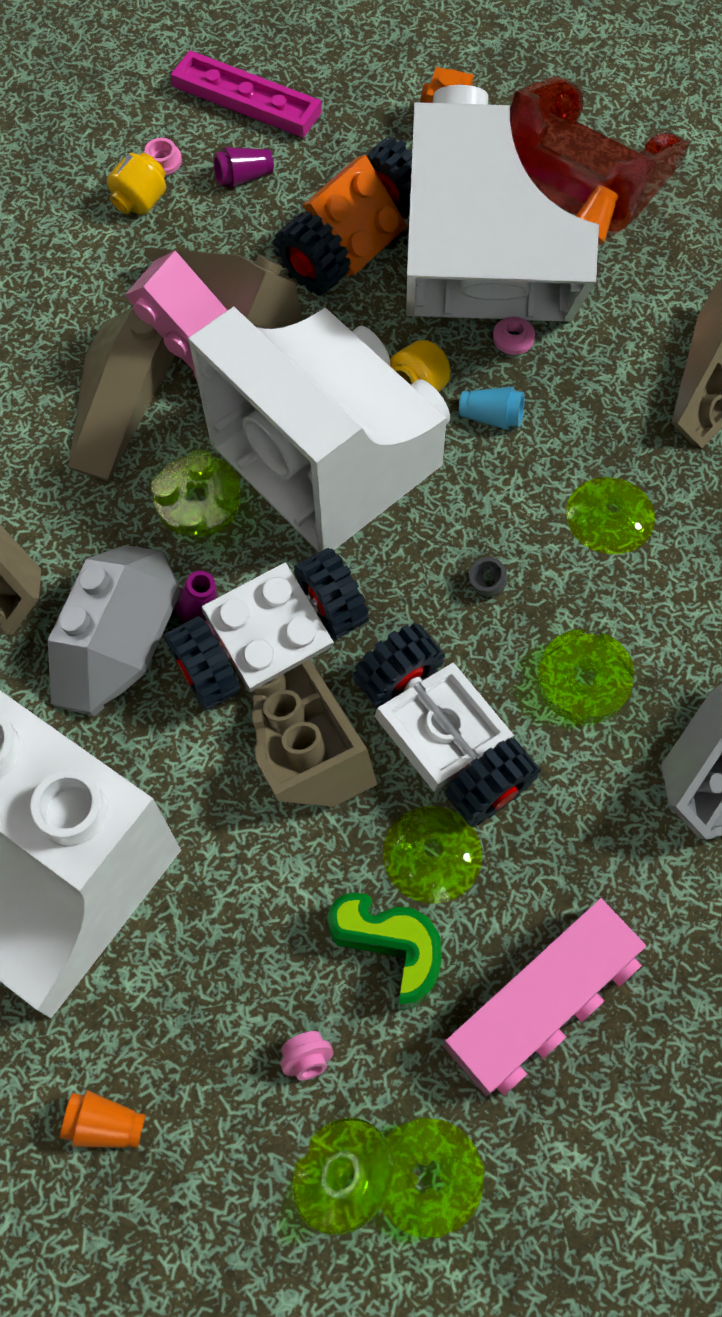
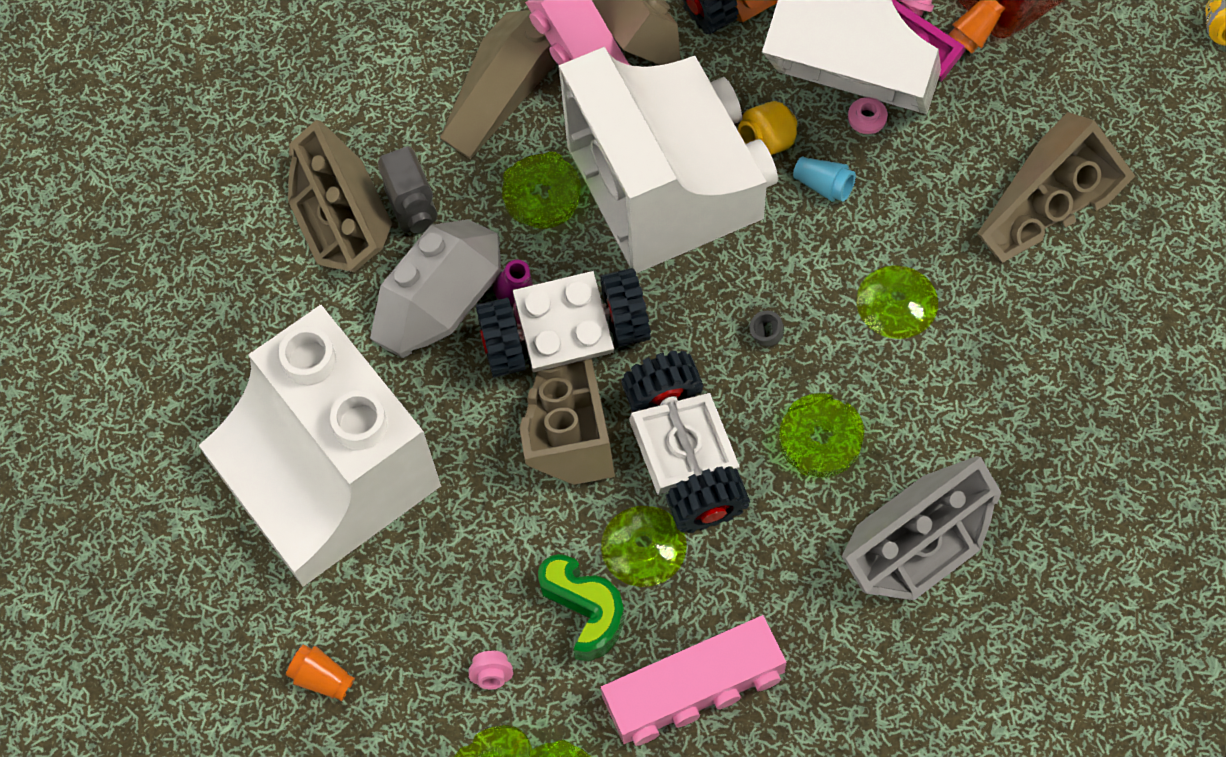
camera: 20 degrees right, 0 degrees up
none -> flat silver brick [378,146,438,233]

